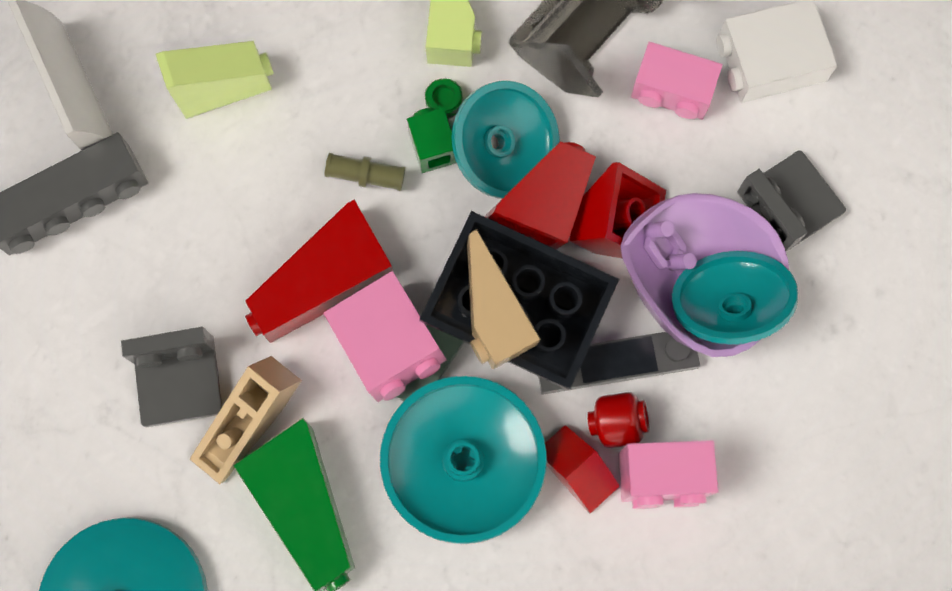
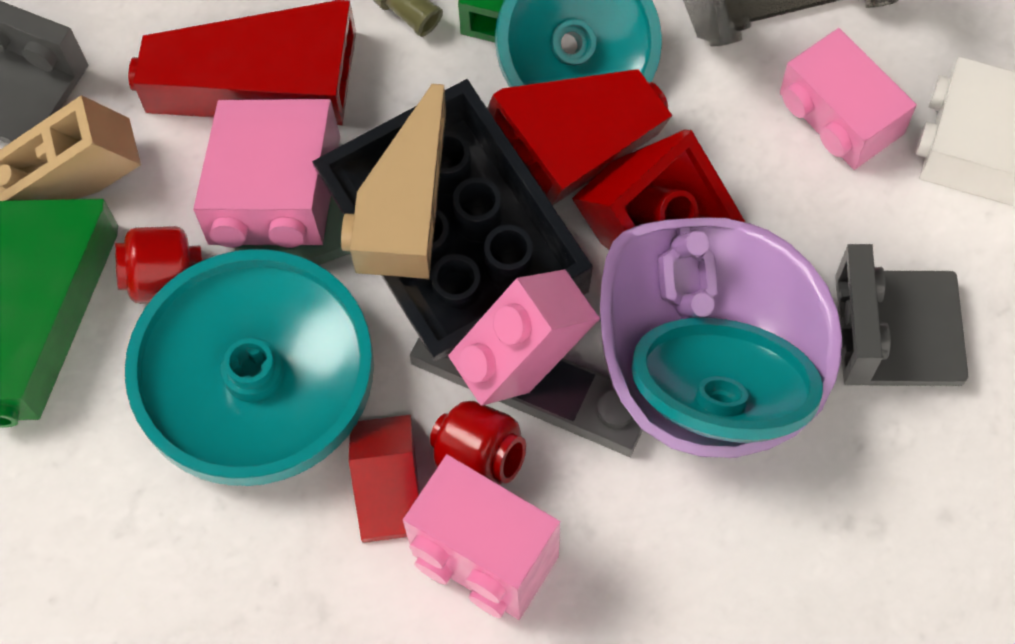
camera: 35 degrees right, 10 degrees down
none -> red head [115,226,202,304]
none -> bright pink brick [448,269,600,406]

